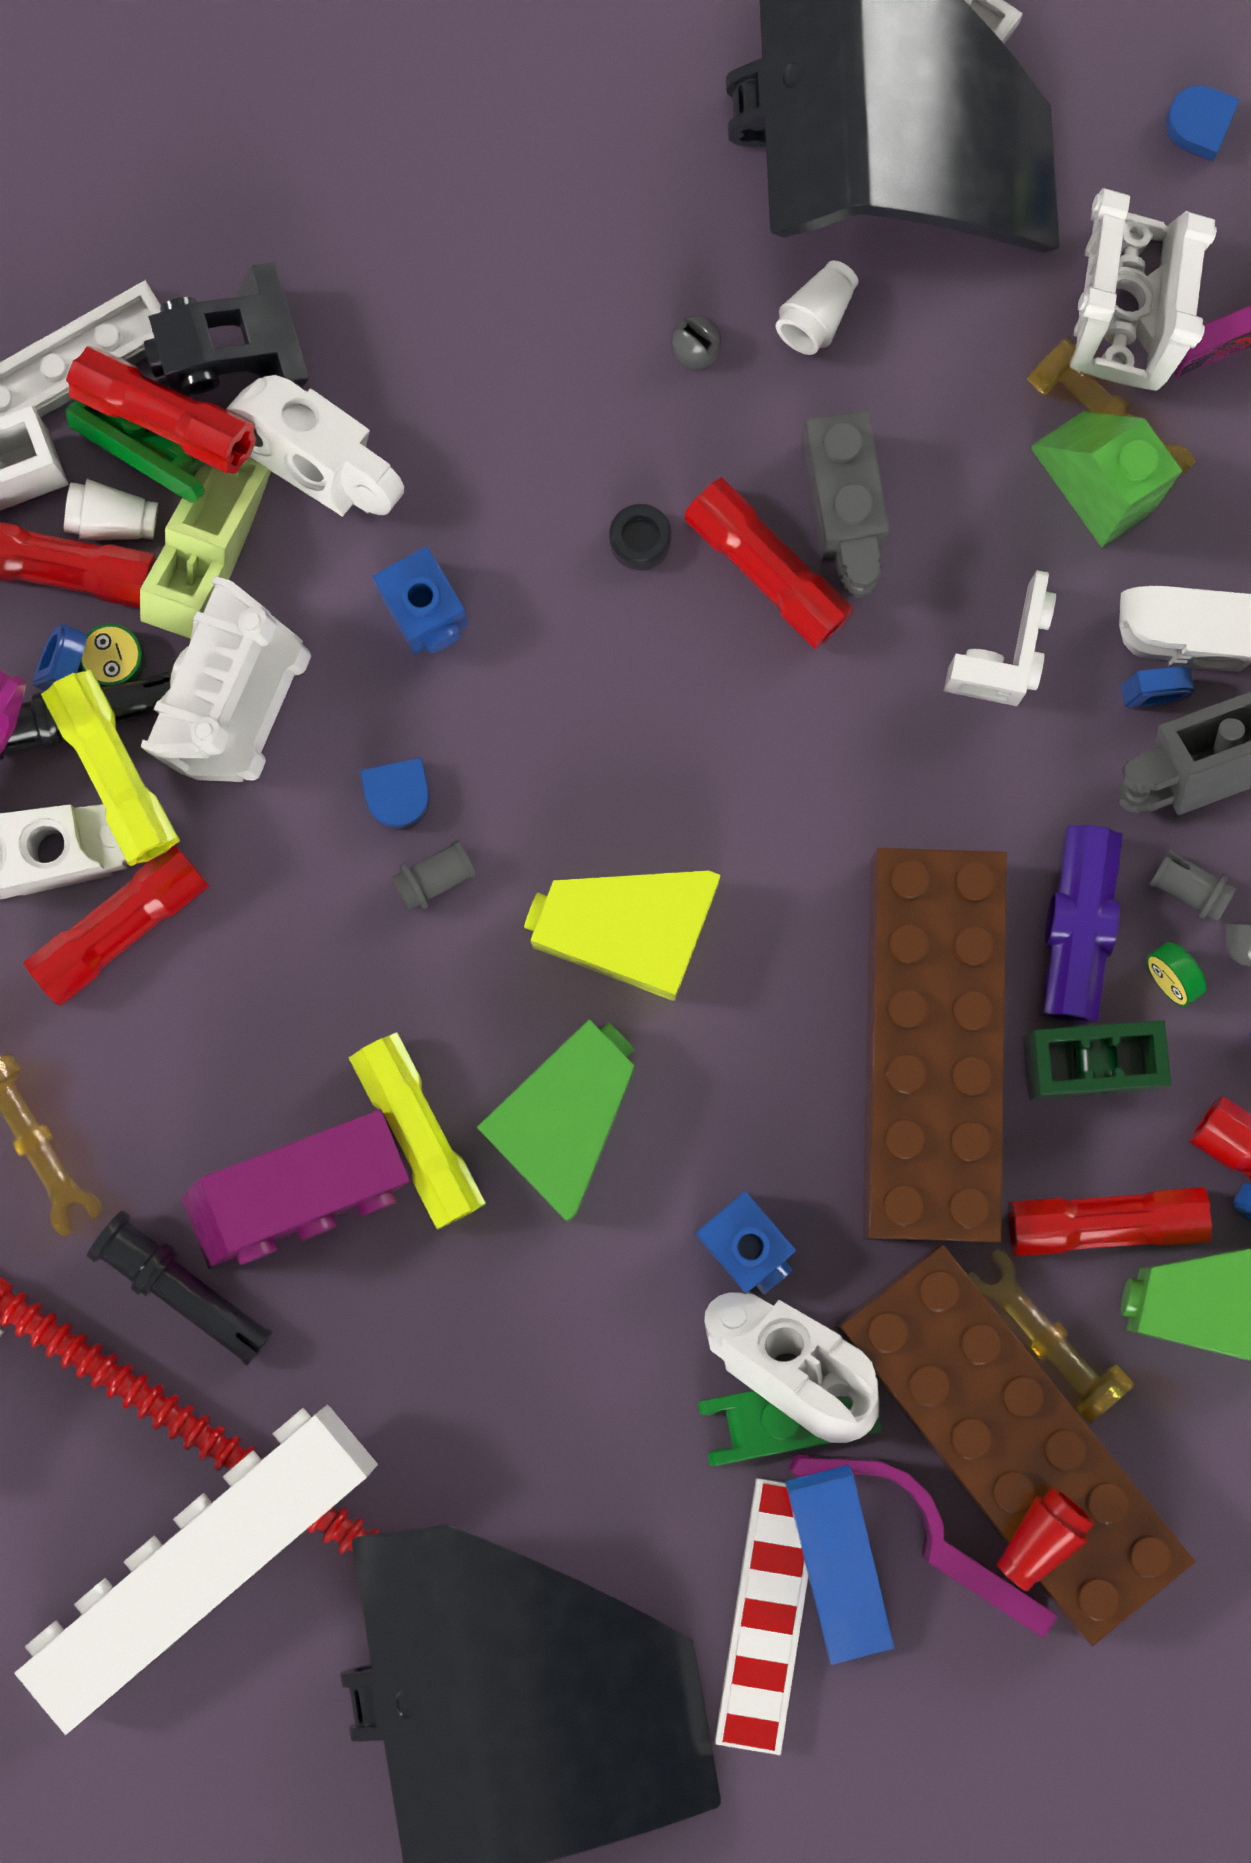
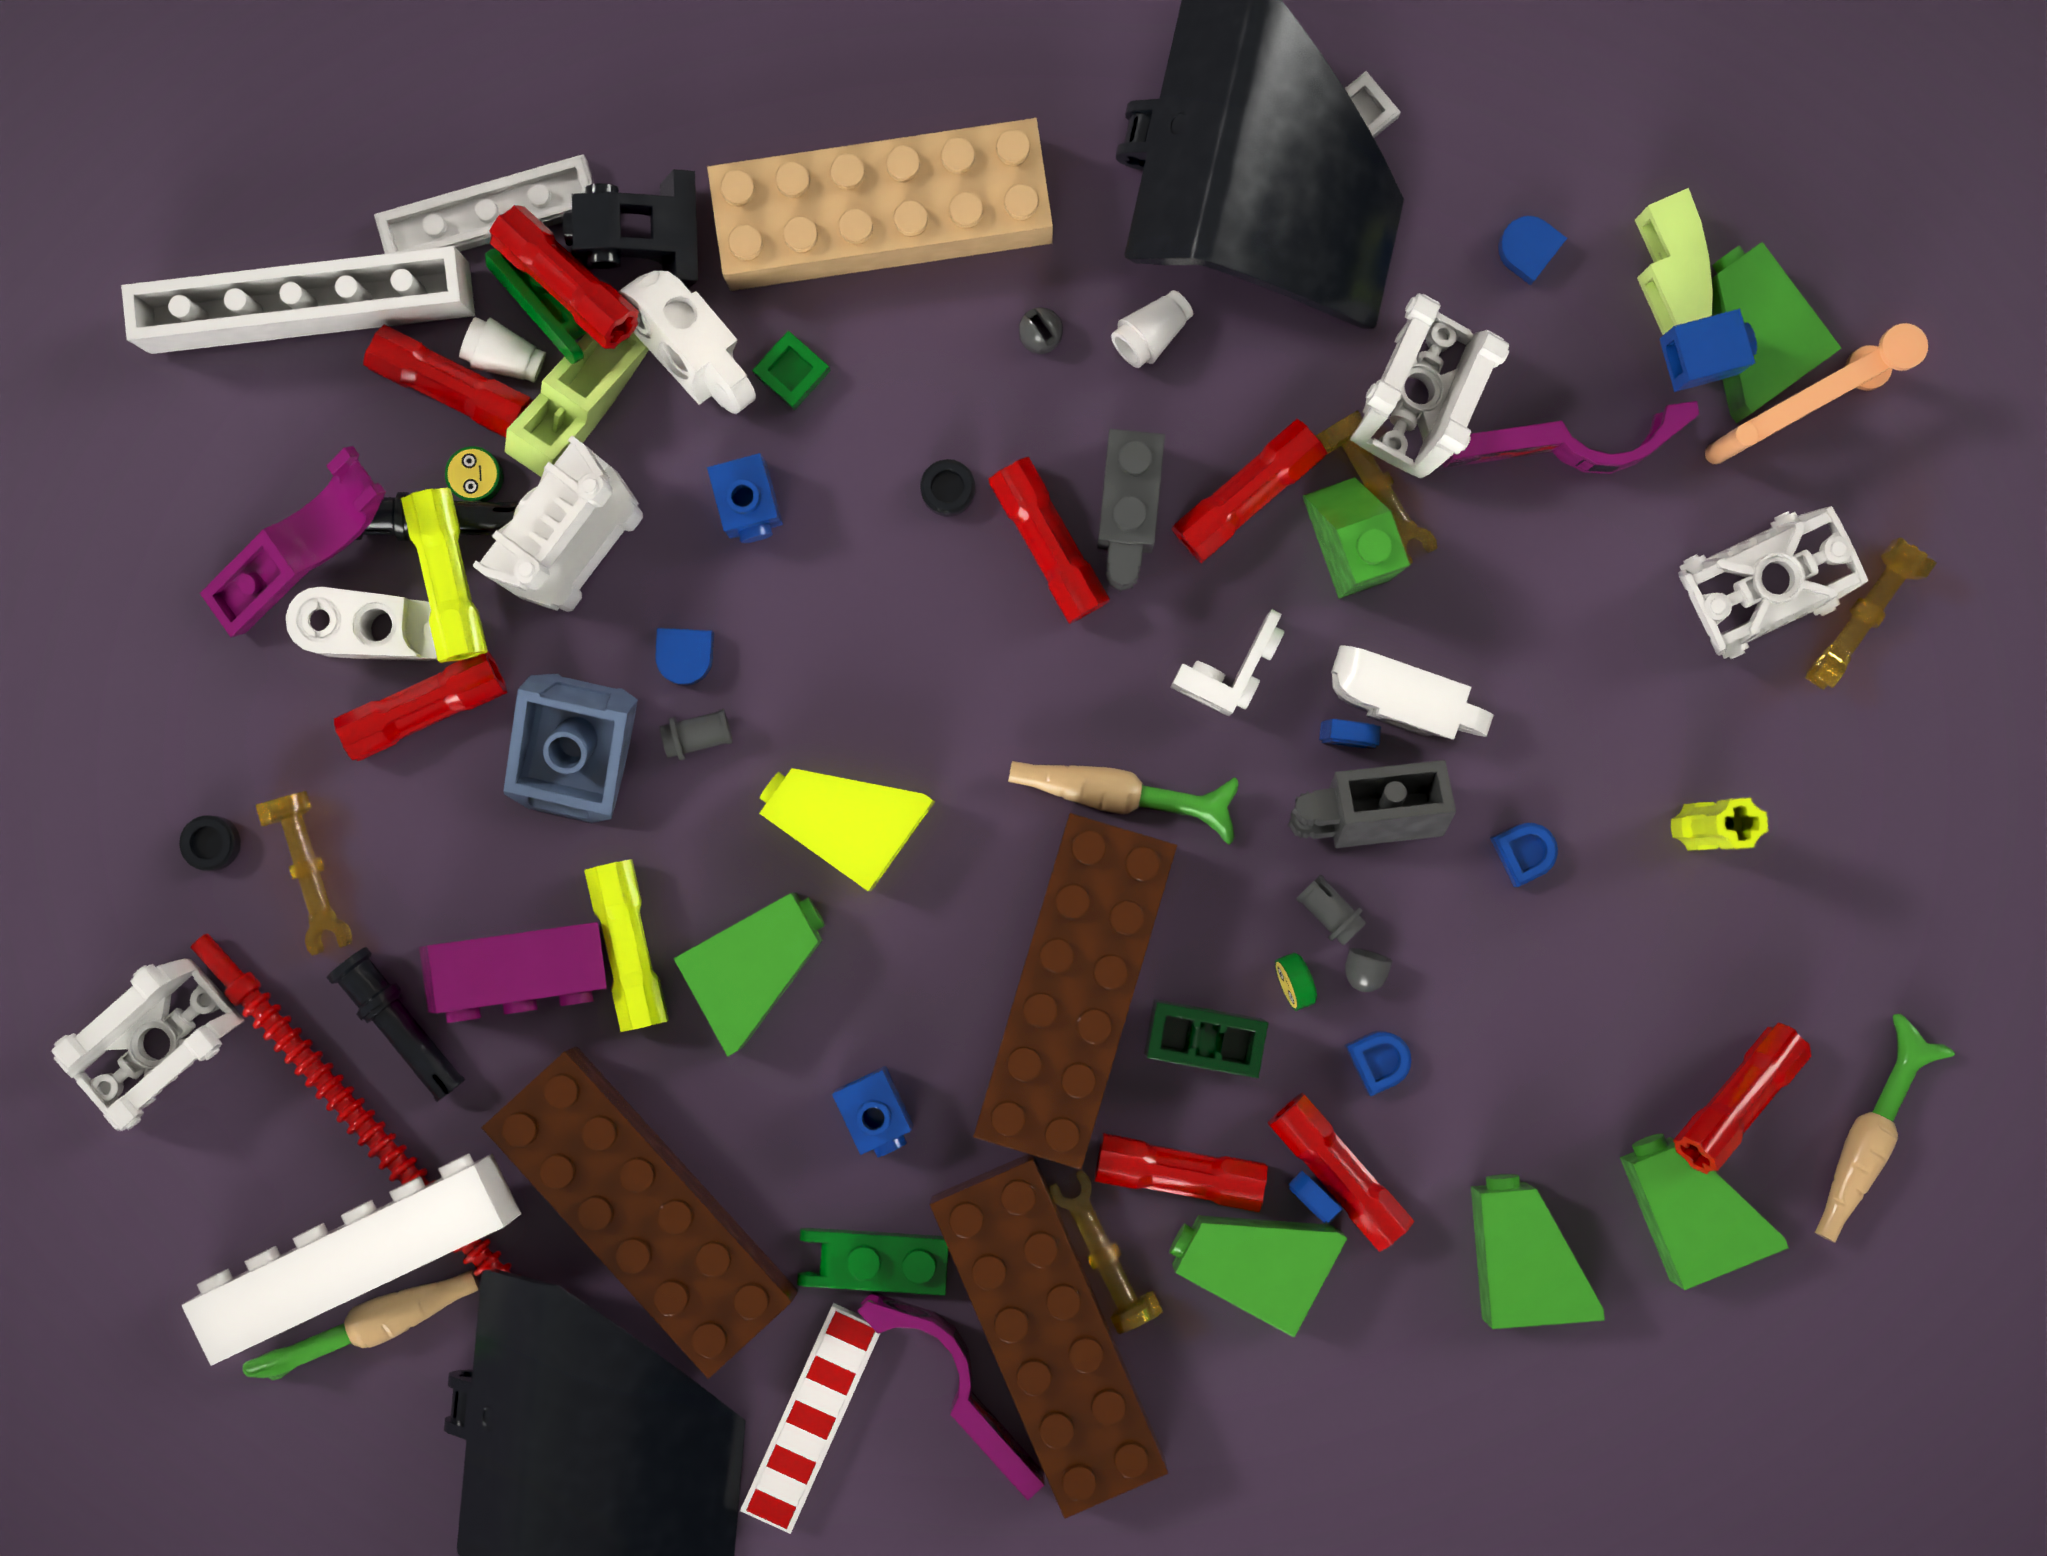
camera: 20 degrees right, 5 degrees up
blue tile [32,624,86,691] -> none
white piece [704,1292,879,1443] -> none
blue tile [785,1464,894,1665] -> none
red cone [997,1487,1095,1591] -> none
dark purple piece [1041,825,1123,1023] -> none
none -> tan piece [243,1270,480,1380]
none -> reddish brown brick [481,1047,798,1379]
none -> sand blue slope [503,674,638,823]
none -> tan brick [707,118,1053,291]
none -> green tile [752,330,831,411]
none -> tan piece [1008,761,1239,845]
none -> red axle [1171,419,1327,563]

